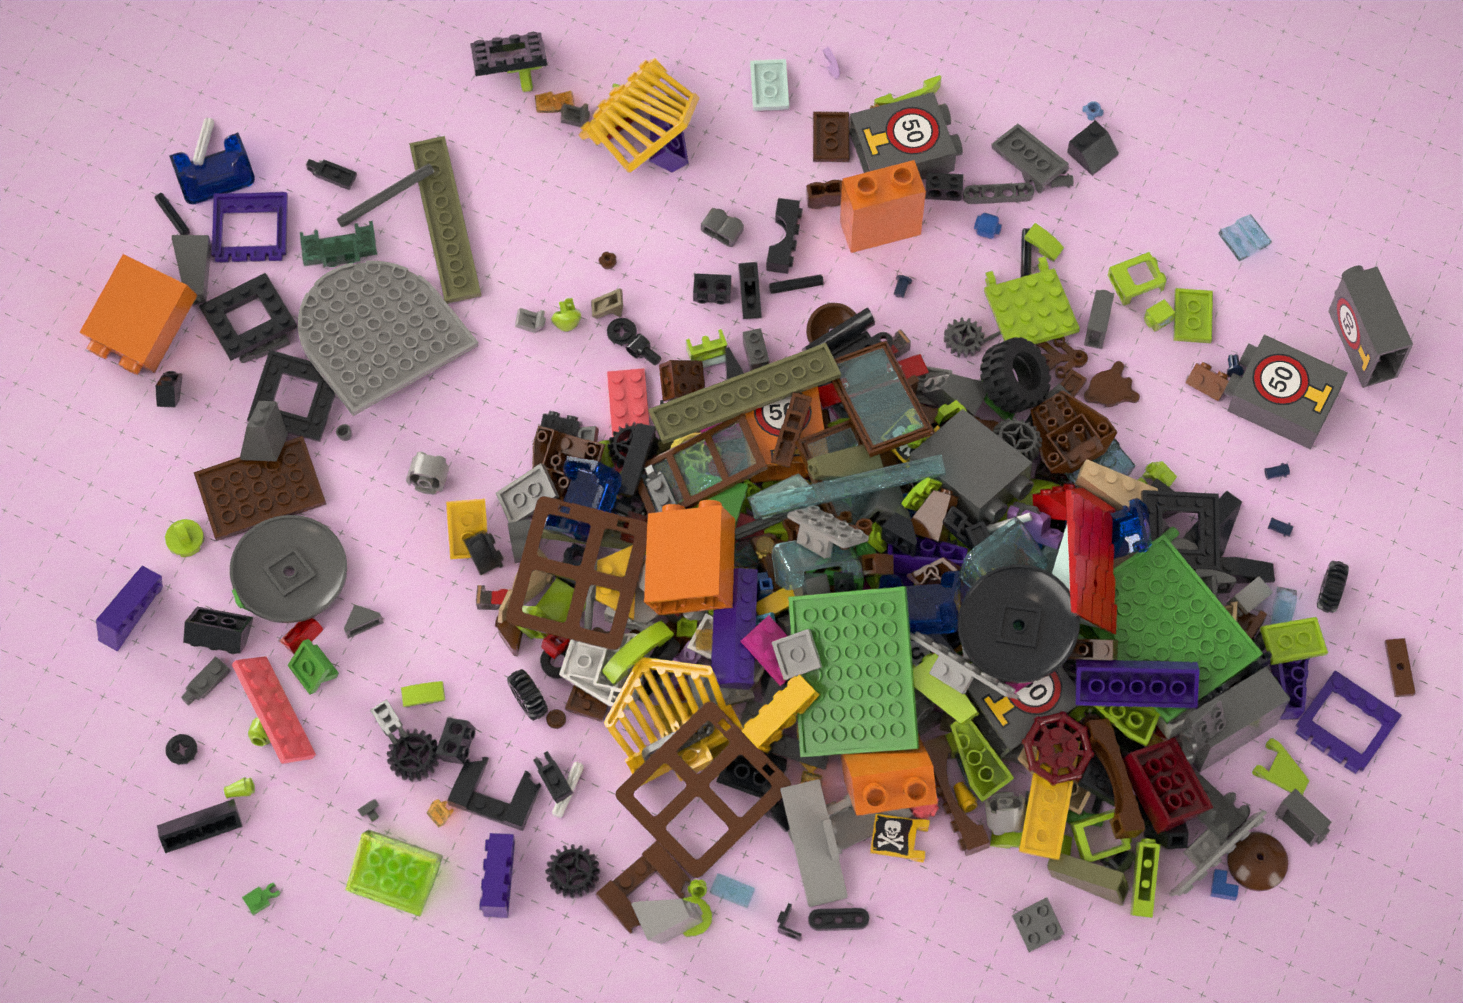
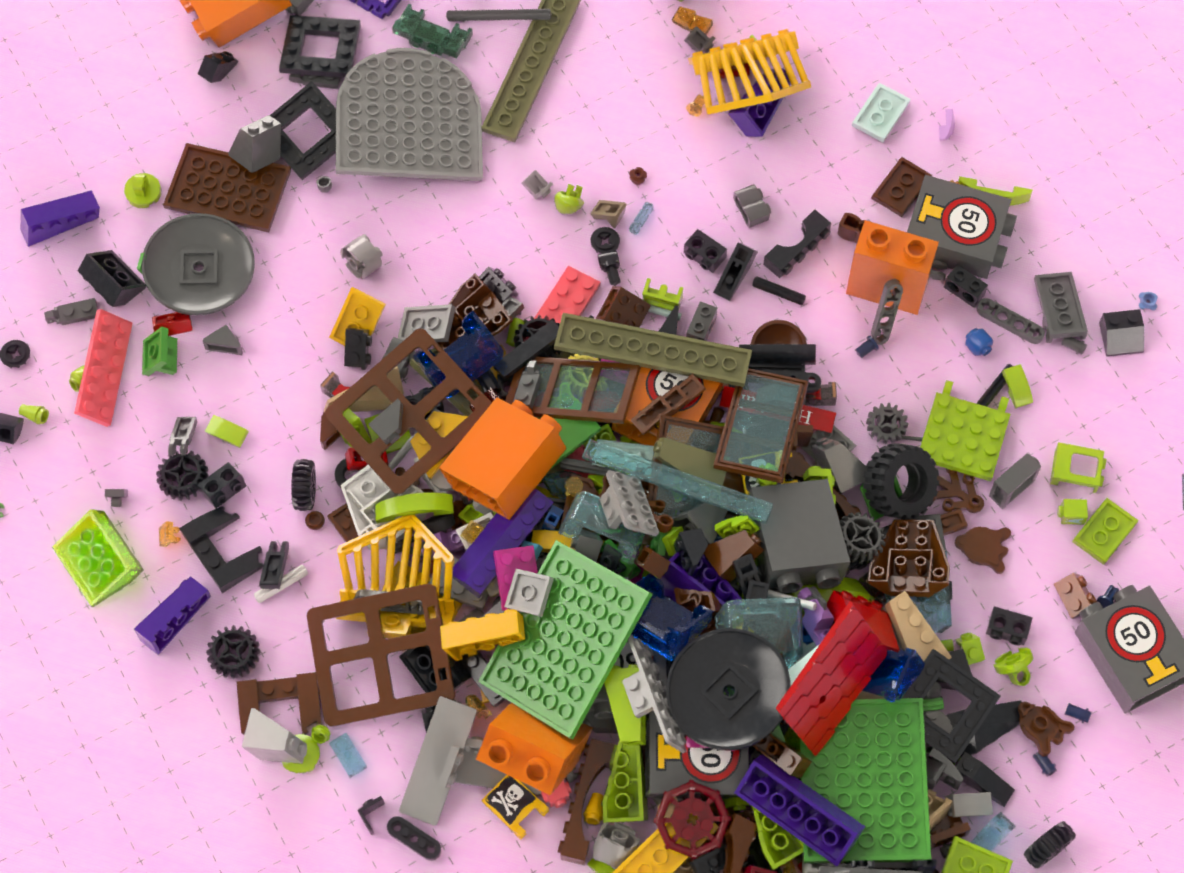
camera: 35 degrees right, 0 degrees up
none -> dark grey slope [369,399,403,445]
none -> clear light blue axle [629,202,654,235]
none -> clear yellow piece [686,94,705,117]
none -> dark grey beam [871,279,903,345]
none -> black brick [986,606,1033,646]
none -> lime tile [993,648,1034,686]
none -> reddish brown tile [1018,702,1075,757]

